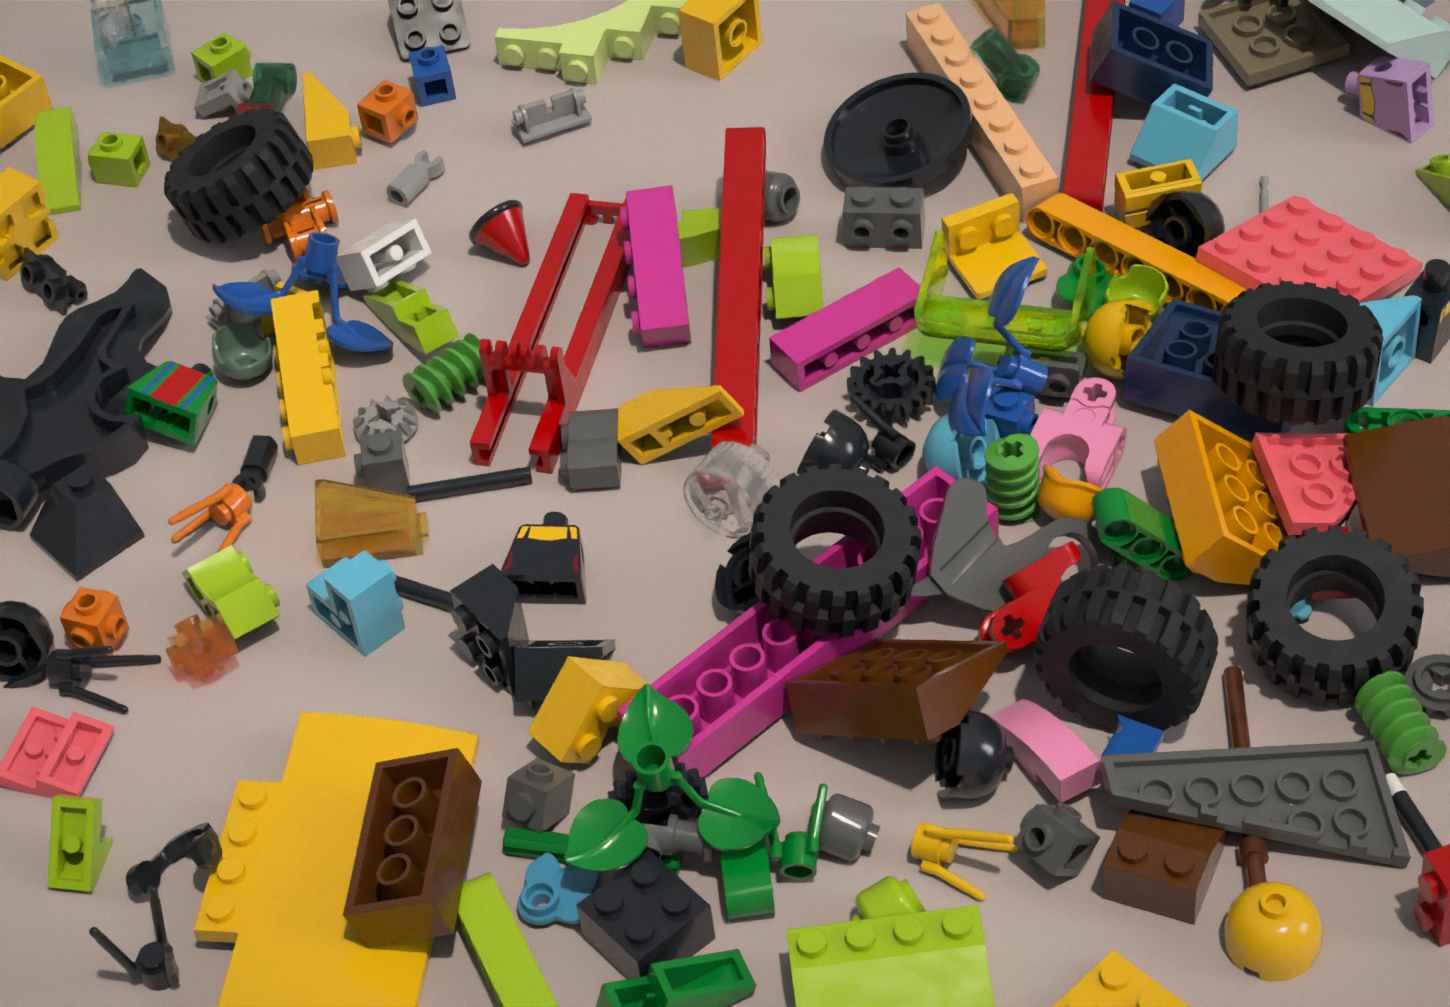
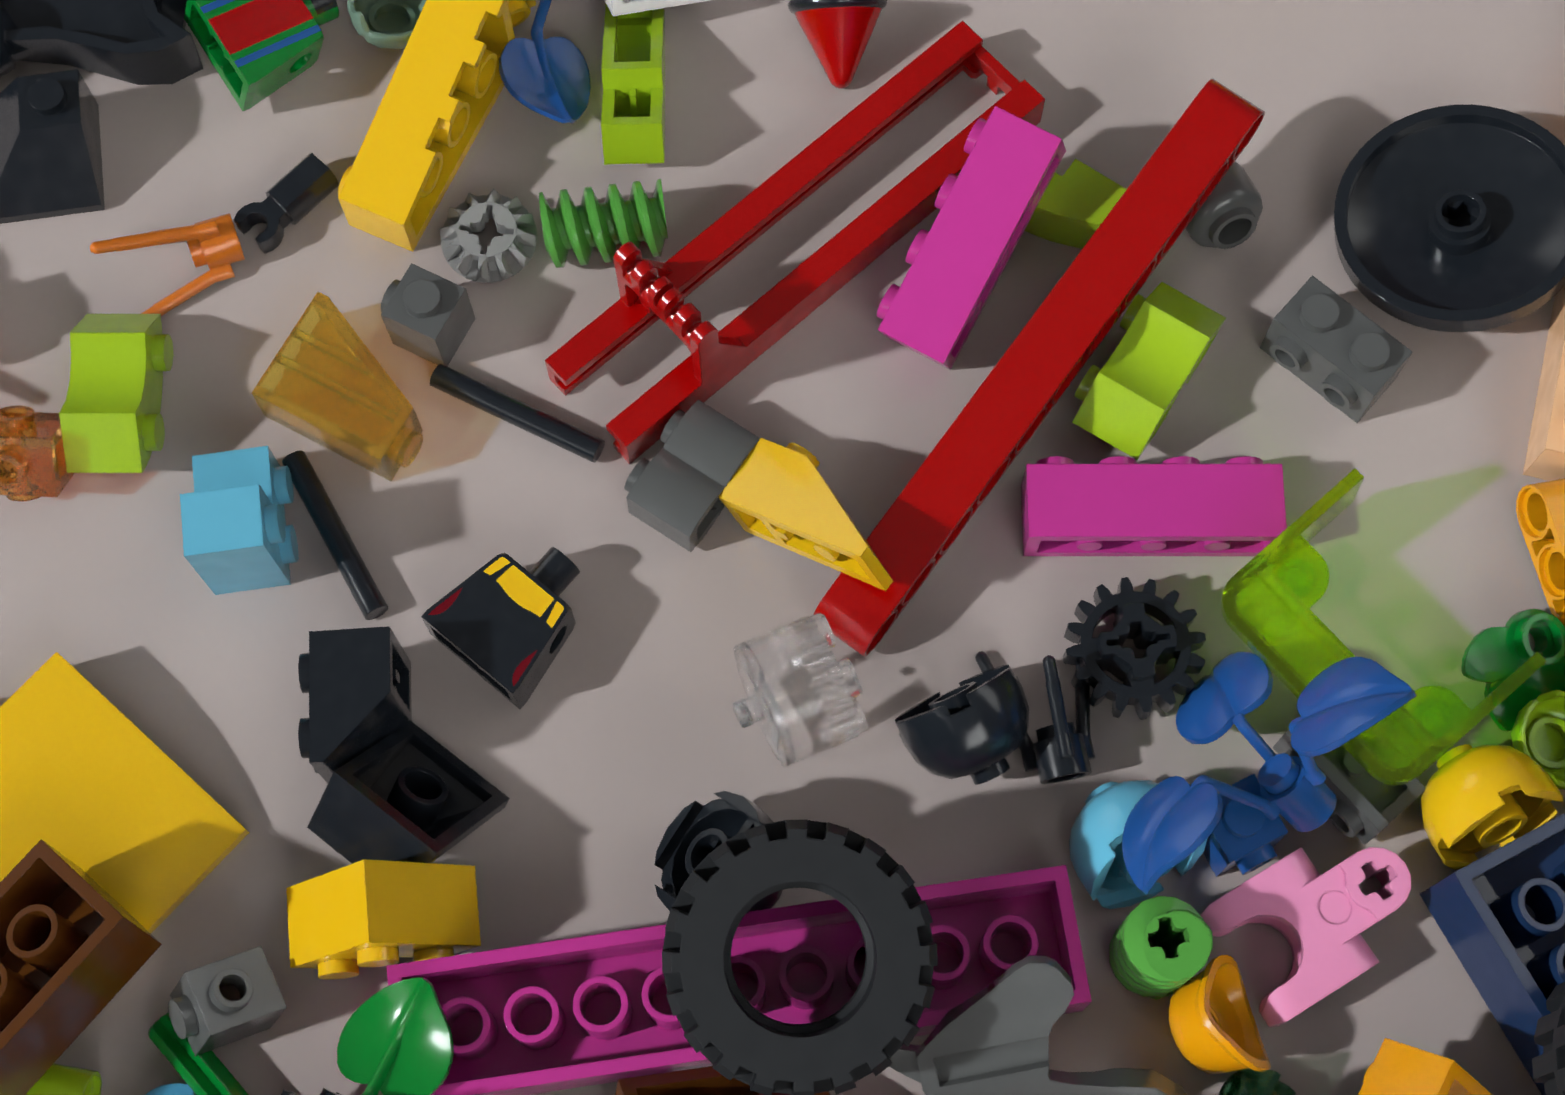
camera: 30 degrees right, 25 degrees up
yellow bracket [941,193,1047,299] -> none

